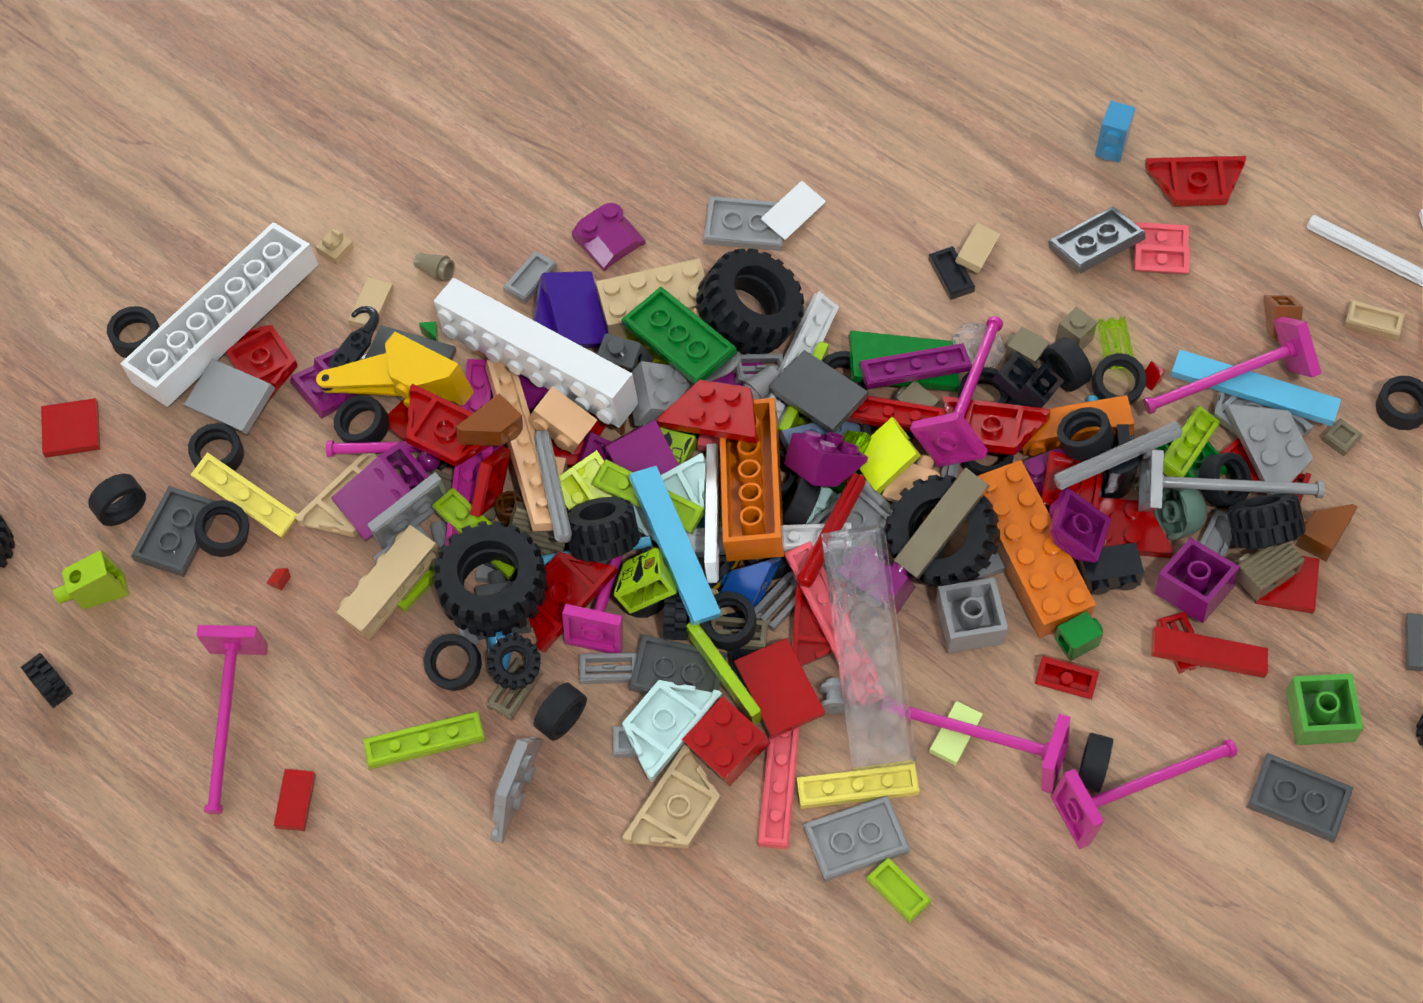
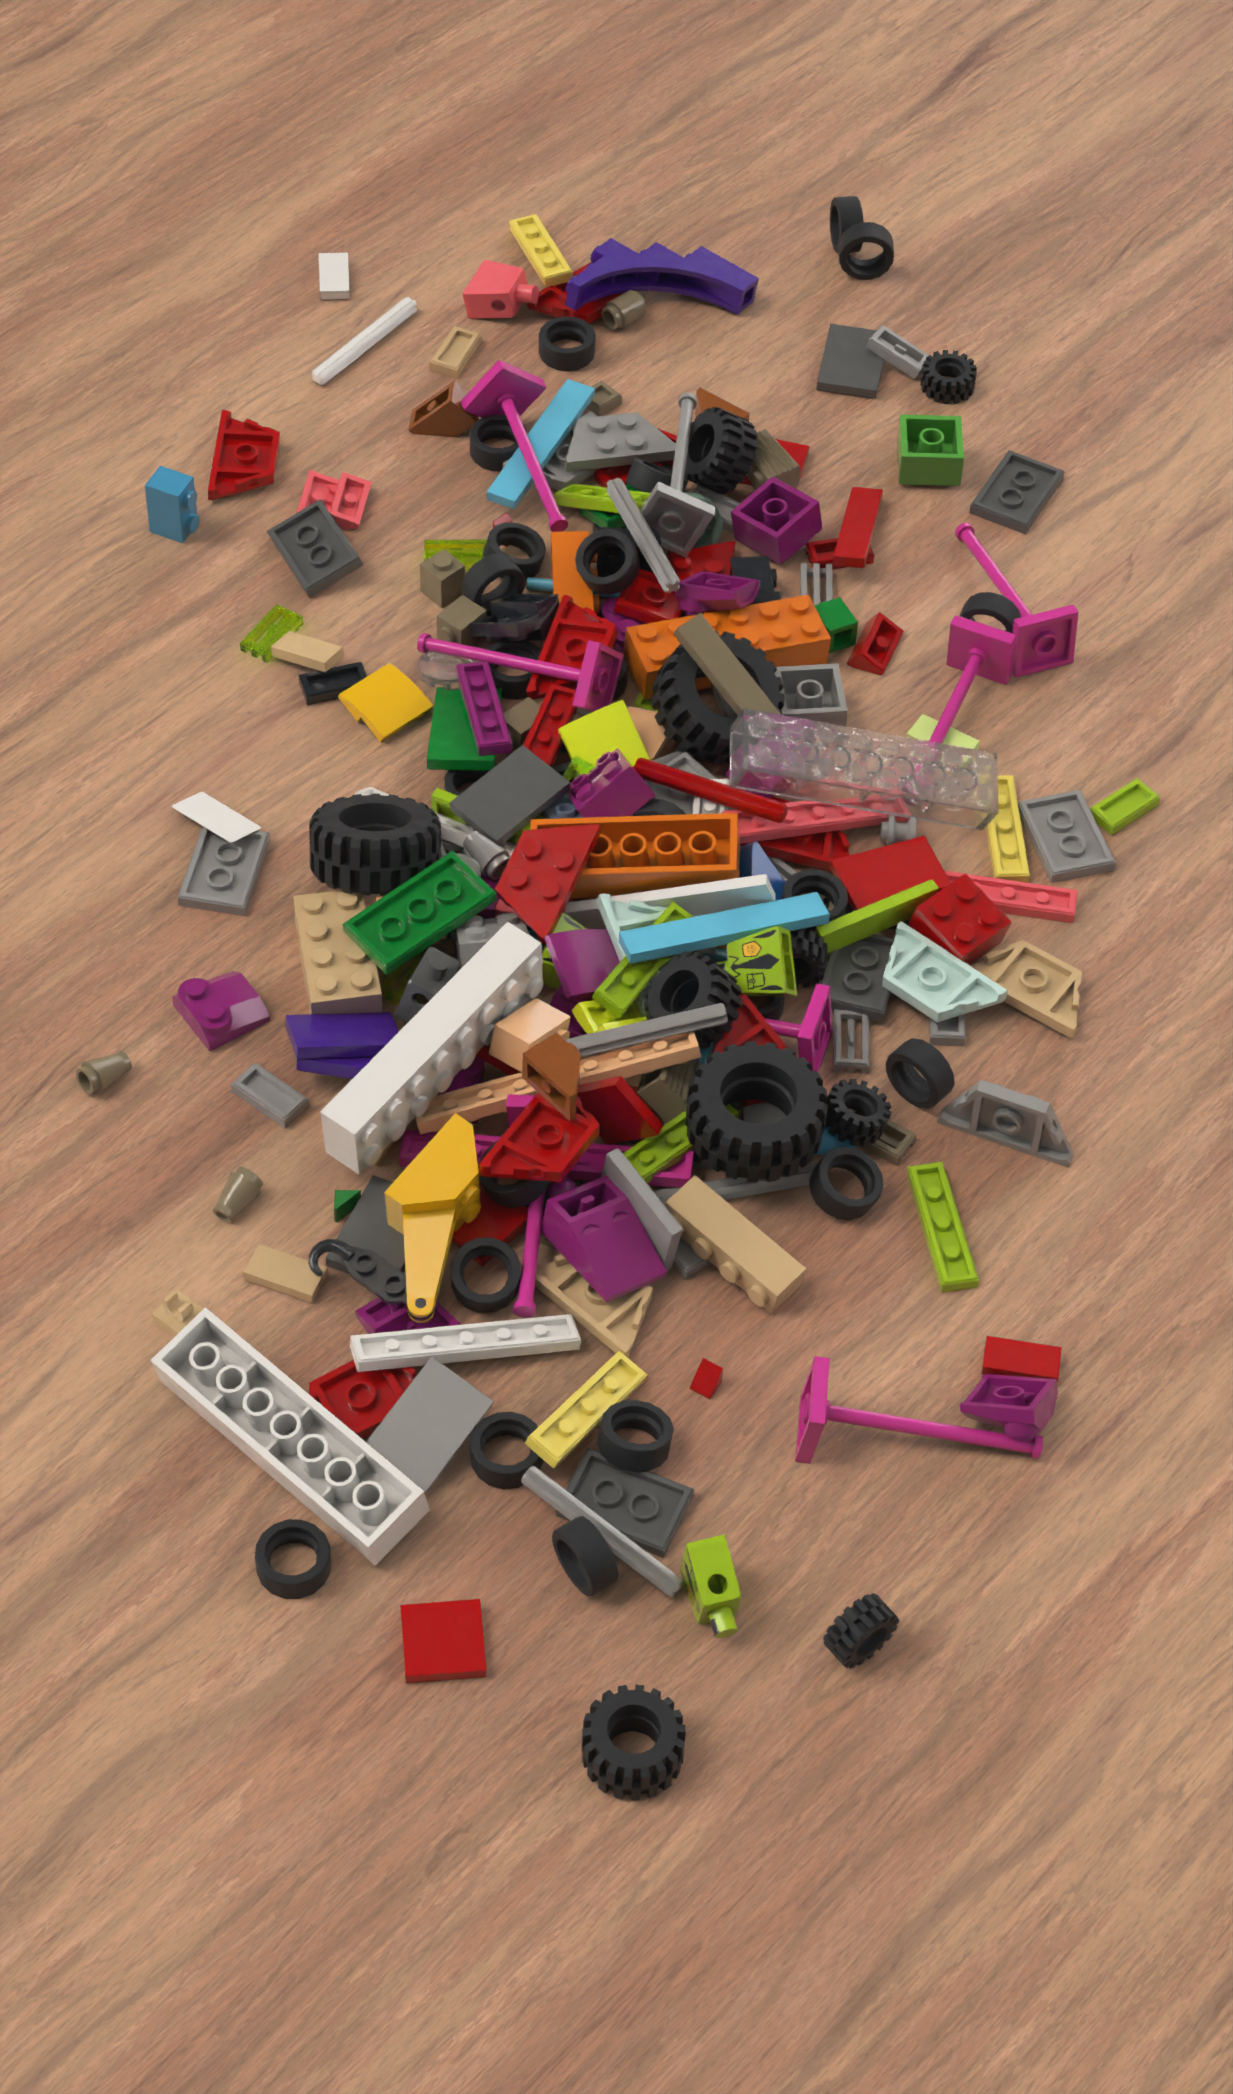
camera: 90 degrees left, 10 degrees down
none -> dark tan cone [76,1051,132,1095]
none -> clear neon green tile [240,604,304,663]
none -> yellow slope [338,663,434,743]
none -> white tile [350,1314,581,1372]
none -> black tyre [470,415,527,471]
none -> light grey axle [521,1466,684,1598]
none -> light grey tile [800,563,833,605]
none -> magenta slope [960,1374,1058,1441]

